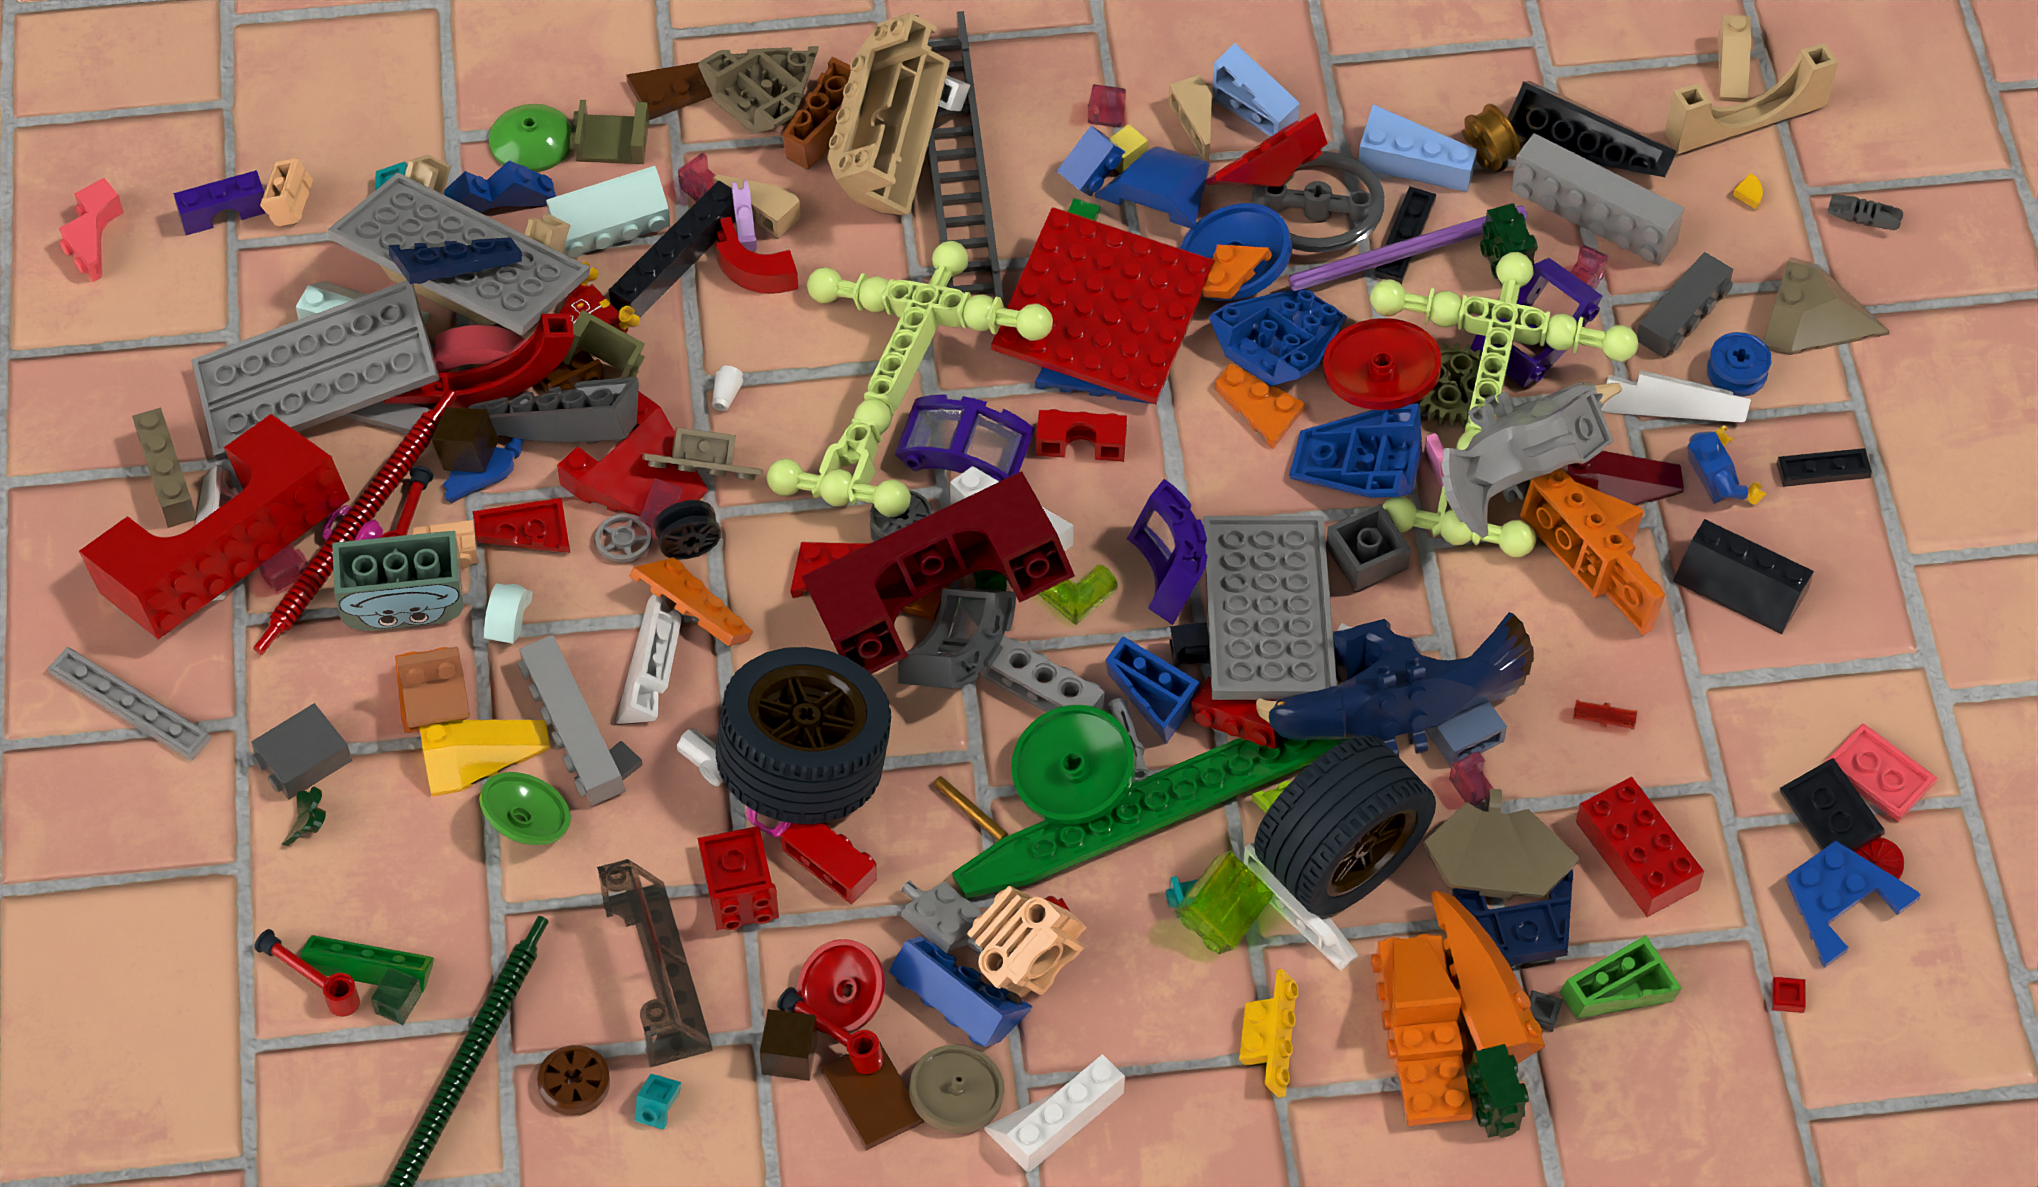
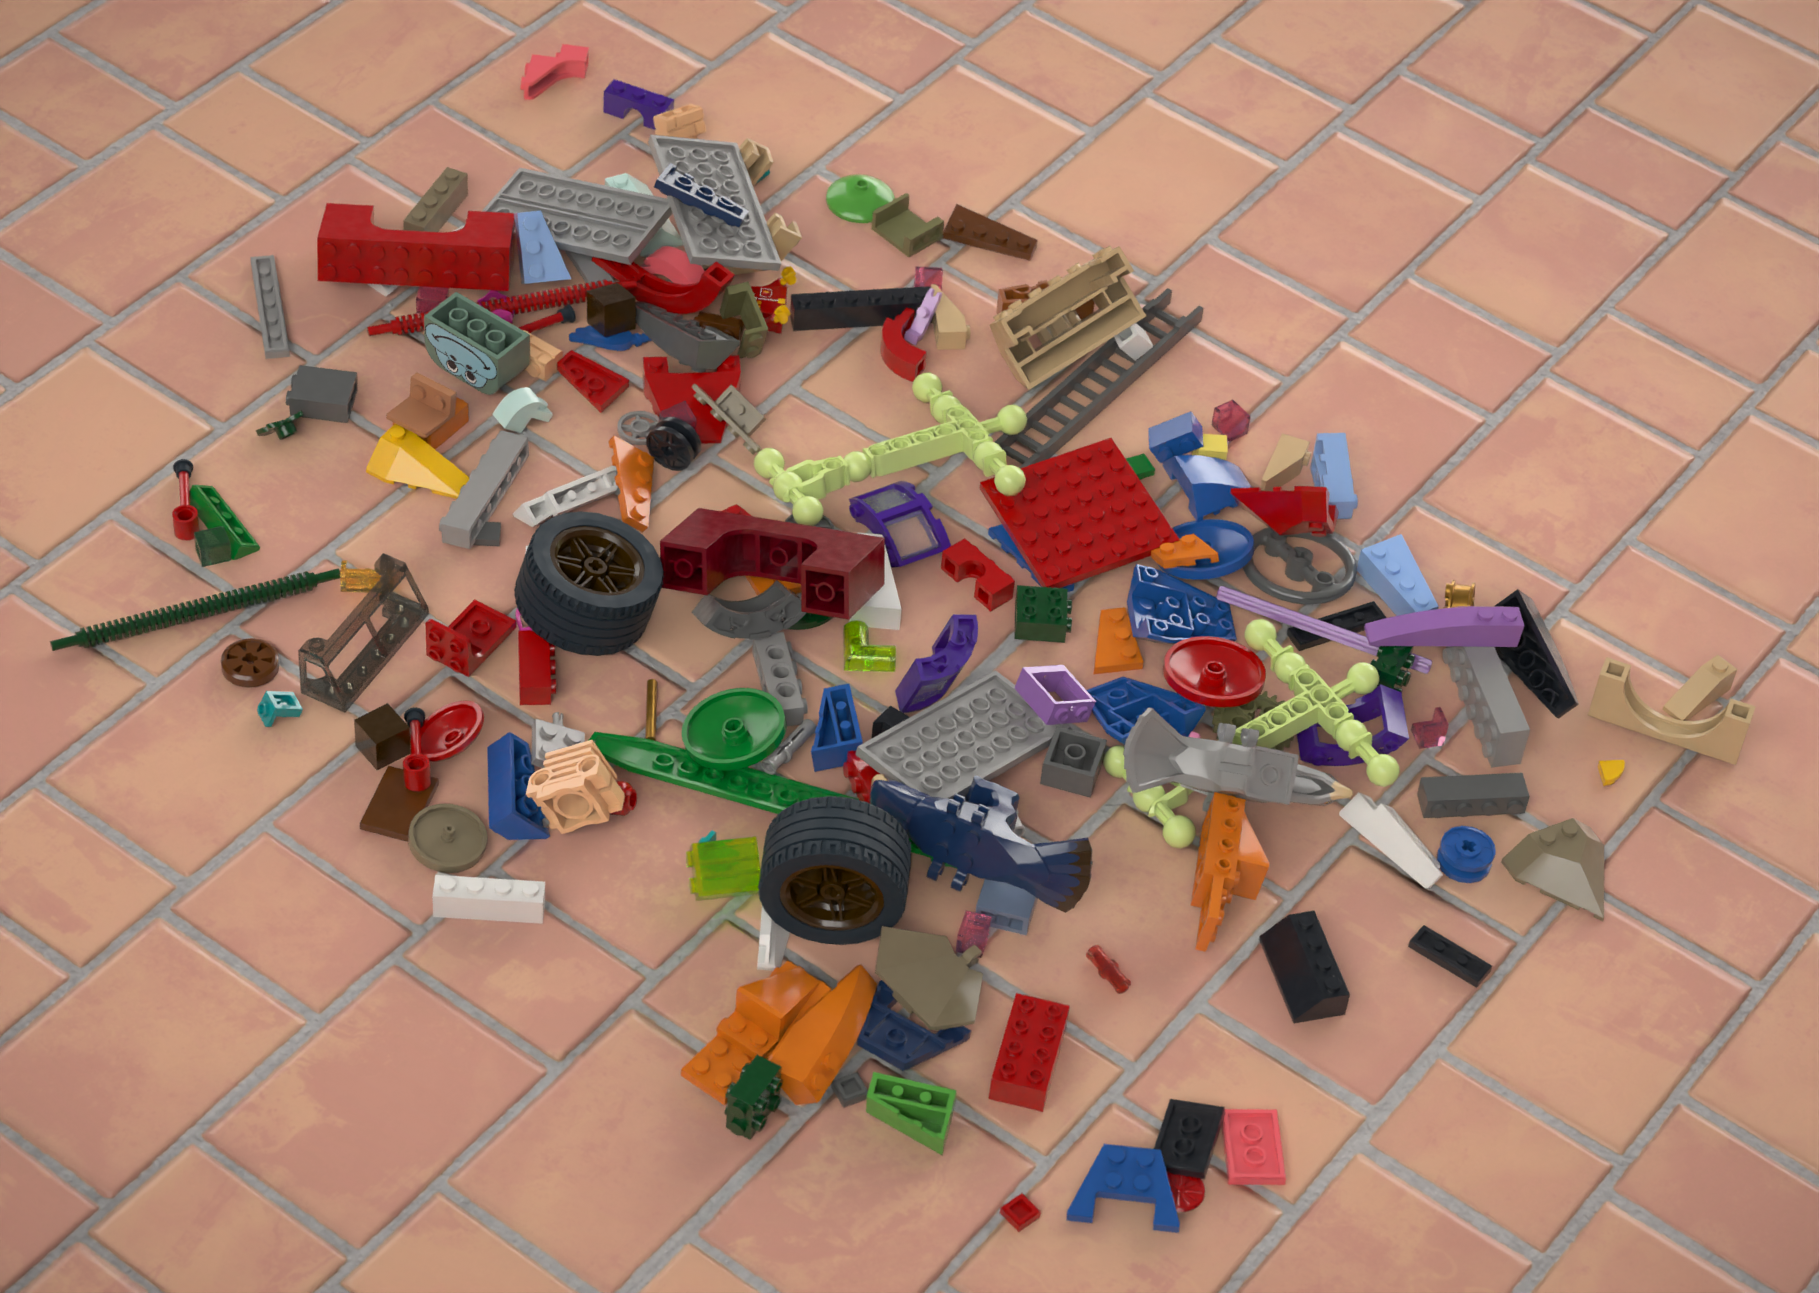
camera: 40 degrees right, 10 degrees down
blue arch [444,161,556,213] -> none
bright green dish [479,772,571,845] -> none
light aqua slope [546,166,670,258] -> none
dark tan wedge [698,46,819,133] -> none
white cone [711,365,744,411] -> none
yellow bracket [1239,969,1299,1098] -> none
dark red wedge [1562,451,1684,505] -> none
blue torso [1688,425,1767,505] -> none
dark grey hinge [1828,194,1903,231] -> none
none -> clear yellow hinge [340,560,394,593]
none -> light blue wedge [514,211,571,284]
none -> dark green brick [1014,585,1072,643]
none -> medium lavender window [1014,665,1096,725]
none -> medium lavender wedge [1364,606,1524,647]

